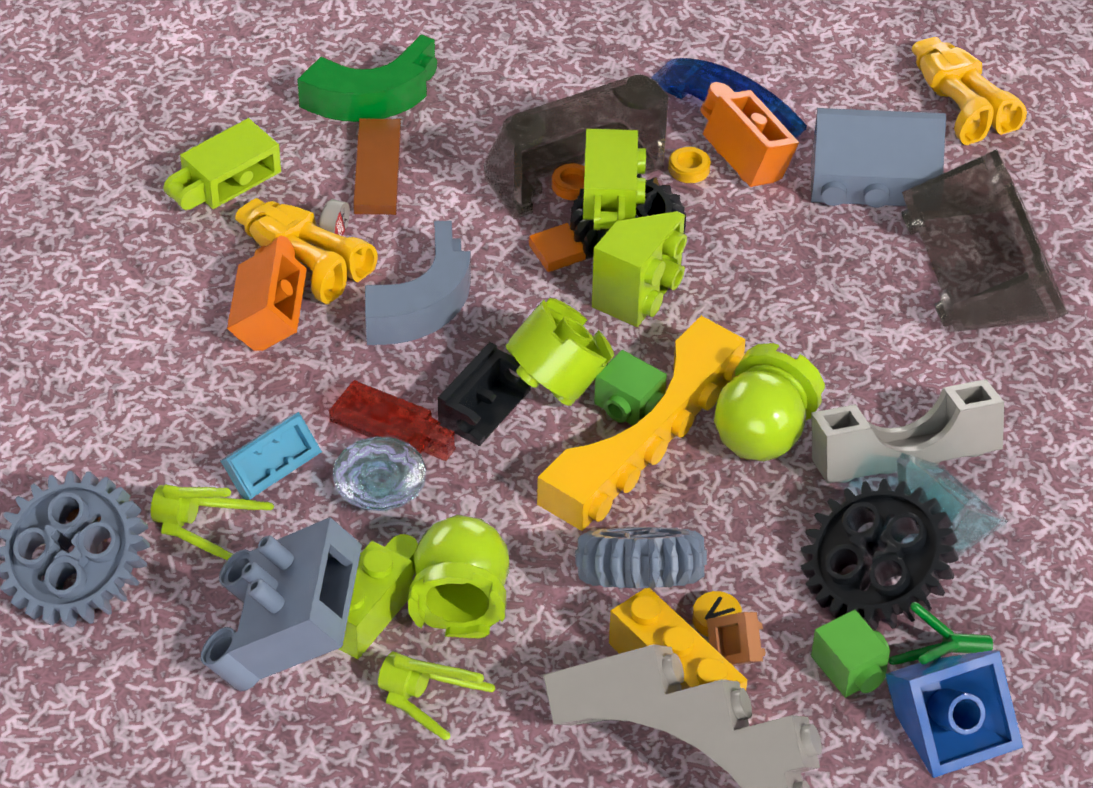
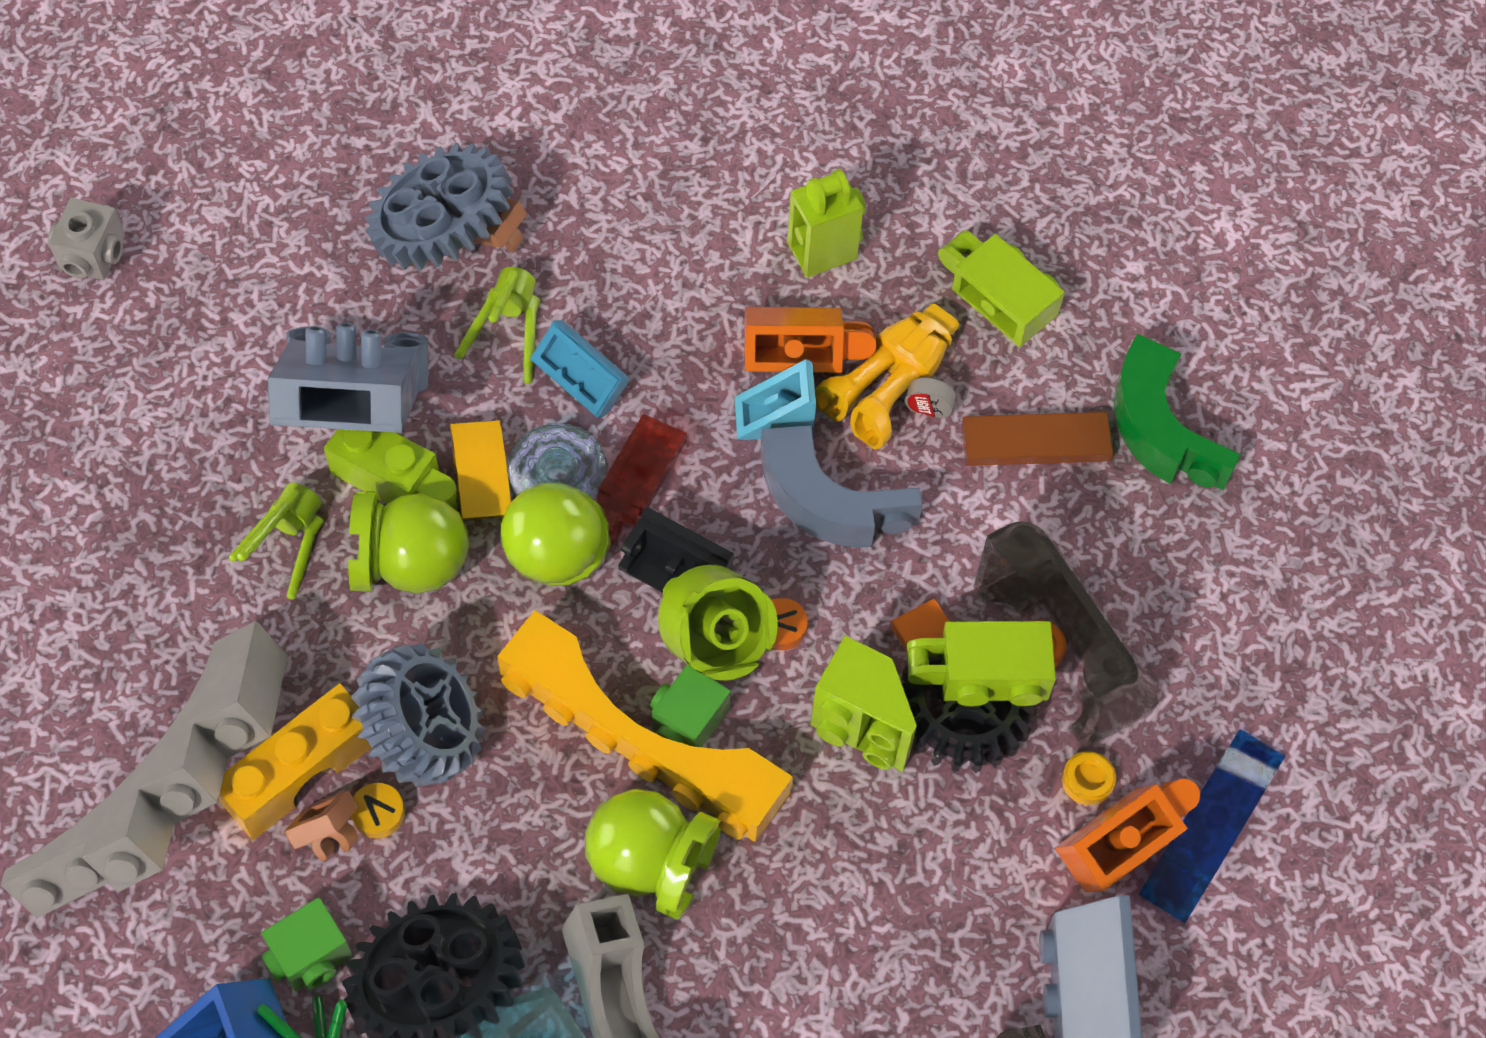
camera: 85 degrees right, 15 degrees up
none -> yellow slope [450,420,511,520]
none -> lime tile [501,482,611,586]
none -> medium azure slope [734,359,816,440]
none -> lime brick [787,169,866,278]

